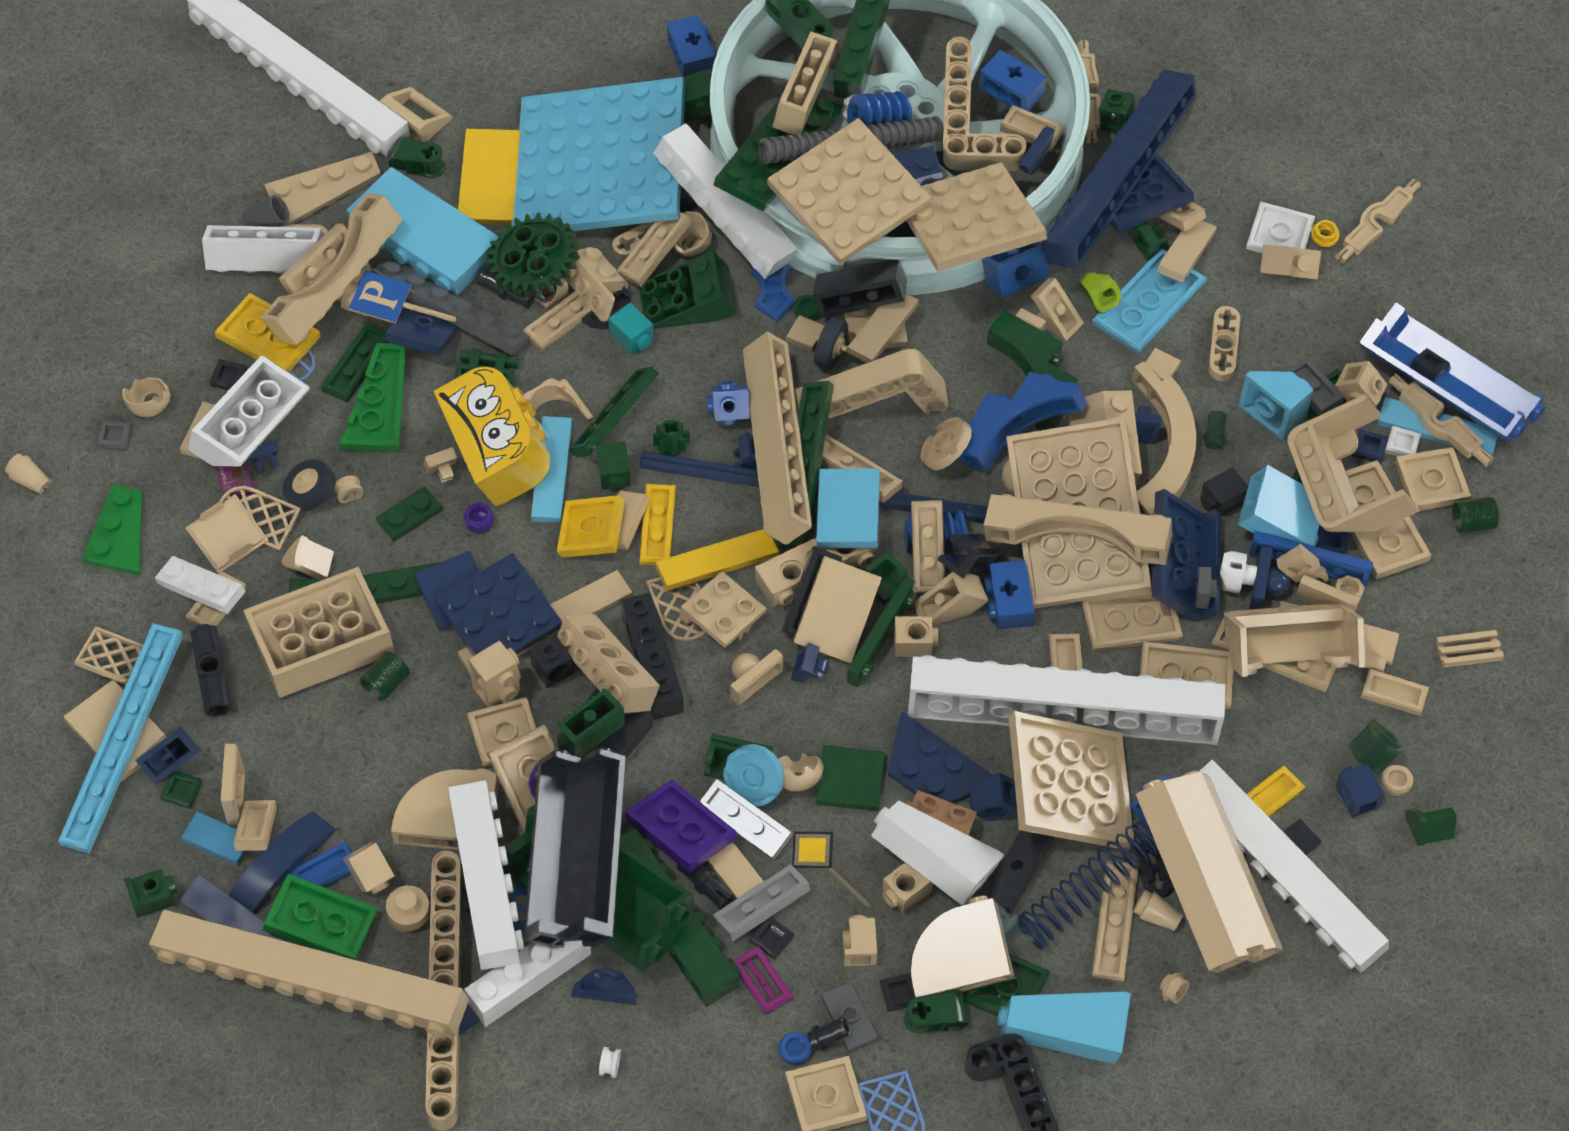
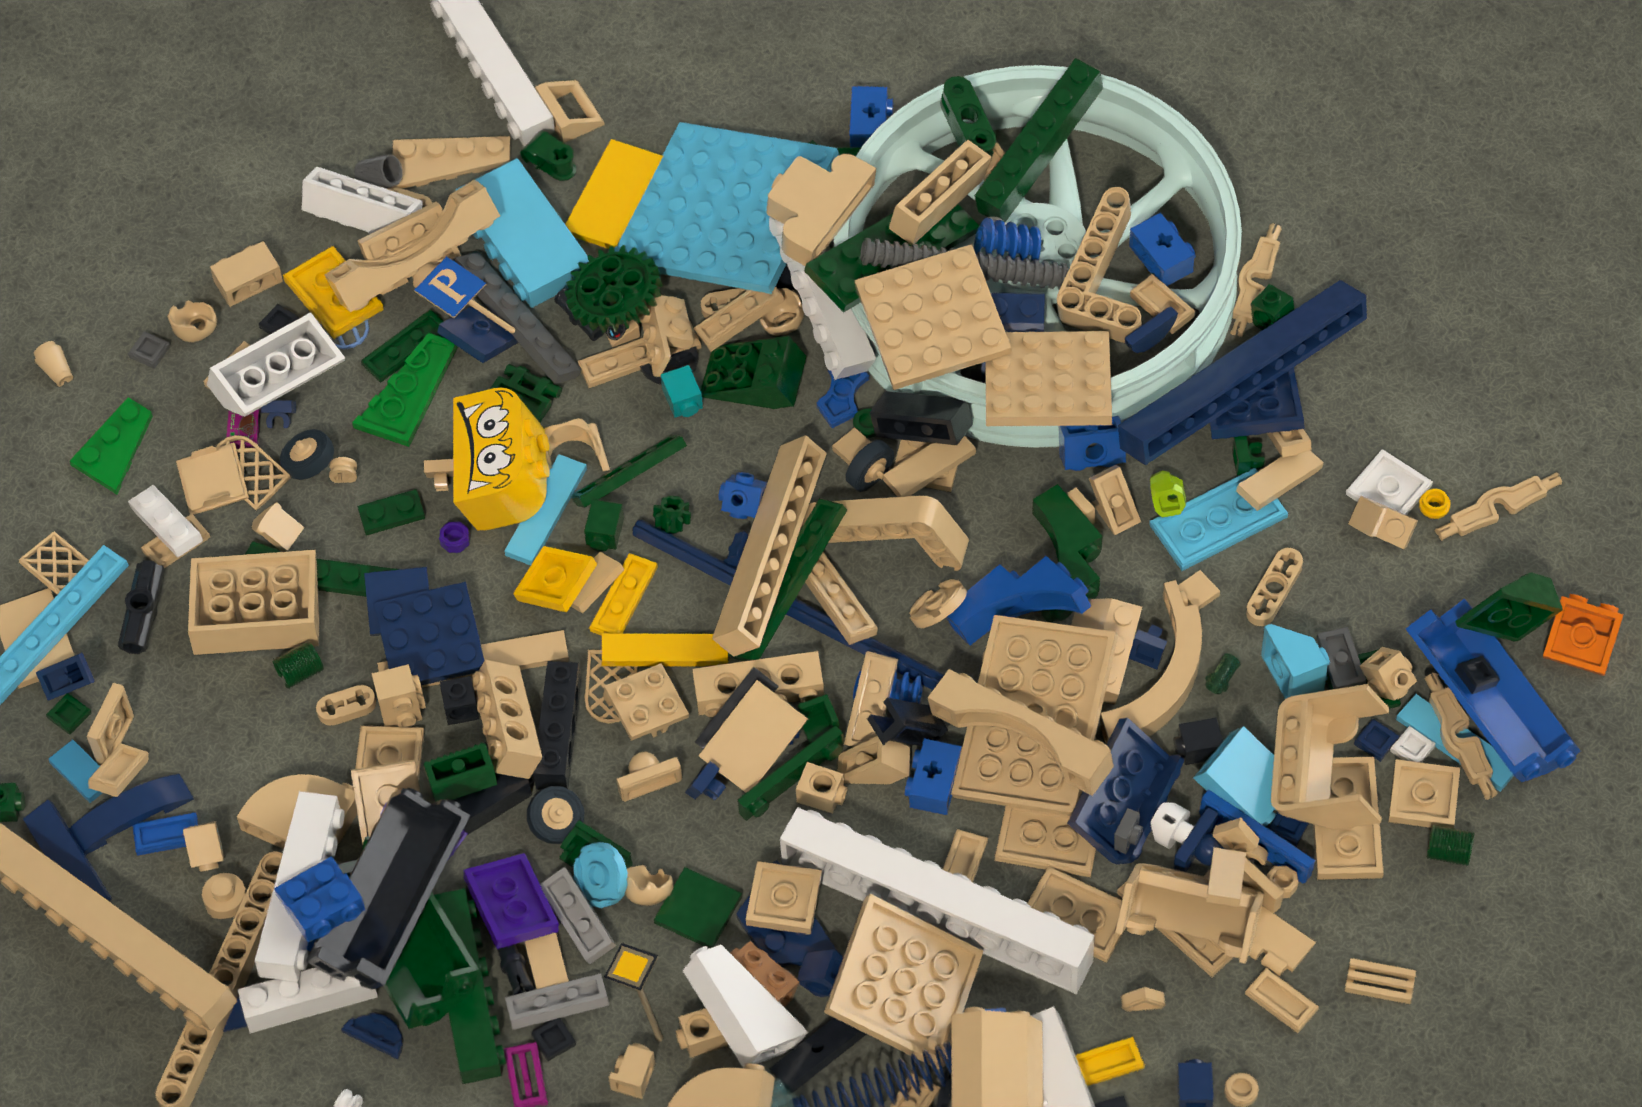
camera: 25 degrees right, 0 degrees up
green plate [262,874,378,960] -> none
medium azure tile [816,468,880,548] -> none
clear green panel [1349,719,1404,775] -> none
none -> tan brick [210,241,283,307]
none -> blue plate [274,856,365,942]
none -> tan beam [316,685,376,726]
none -> black wheel [526,786,584,844]
none -> tan plate [746,861,822,934]
none -> tan brick [766,154,876,266]
none -> tan tile [1121,987,1165,1011]
none -> tan tile [1206,848,1246,907]
none -> dark green slope [1455,573,1563,642]
none -> orange plate [1543,594,1623,676]

